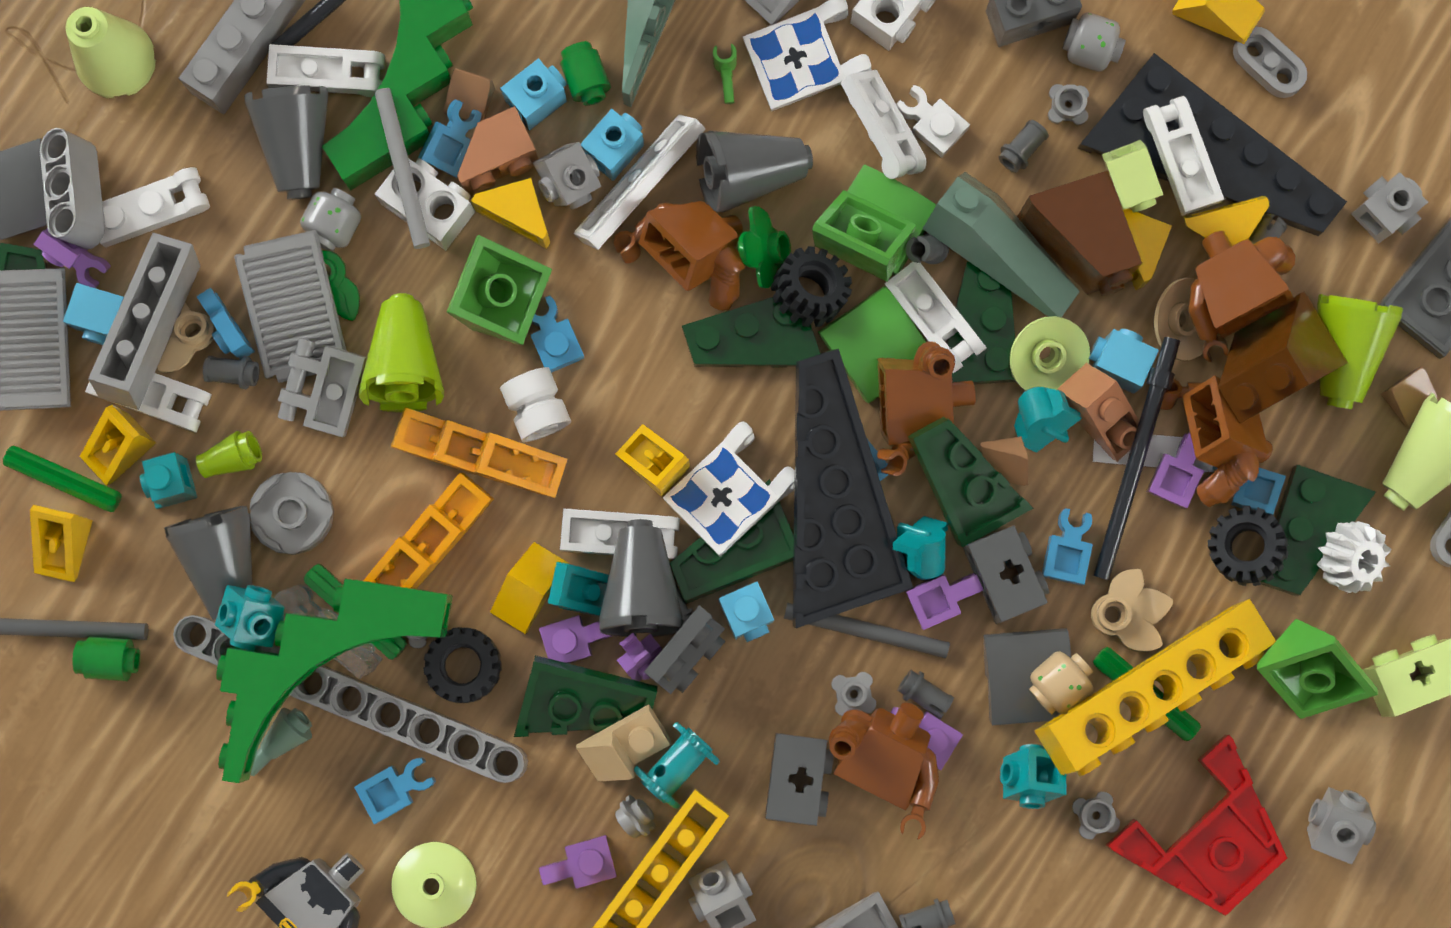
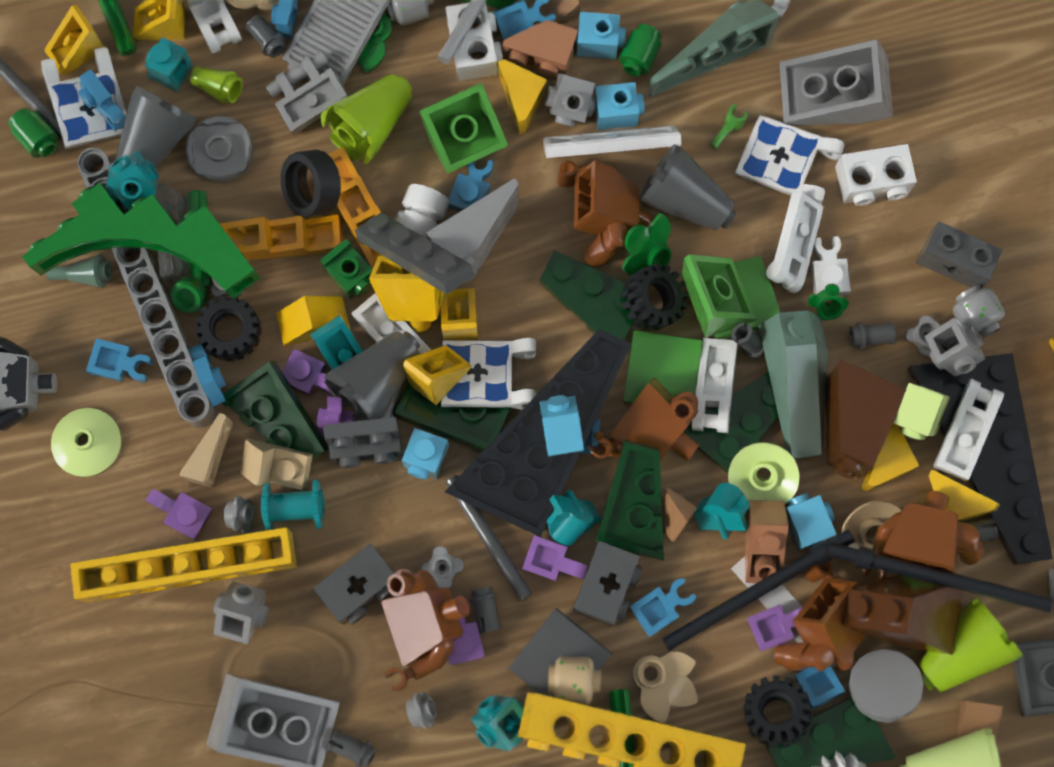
camera: 45 degrees right, 5 degrees down
none -> white flag [41,47,127,149]
none -> dark azure plate [78,69,126,131]
none -> green tile [170,277,207,313]
none -> tan slope [179,413,233,488]
none -> dark azure plate [189,344,227,407]
none -> black tyre [281,149,341,217]
none -> green brick [320,239,373,299]
none -> dark grey plate [355,212,474,294]
none -> yellow torso [369,256,444,332]
none -> yellow slope [403,345,472,405]
none -> light grey plate [406,692,437,729]
none -> light grey slope [426,178,519,284]
none -> medium azure brick [539,395,584,456]
none -> green plate [808,283,849,321]
none -> black bar [827,542,1053,613]
none -> light grey tile [849,649,924,723]
none -> light grey brick [924,317,986,377]

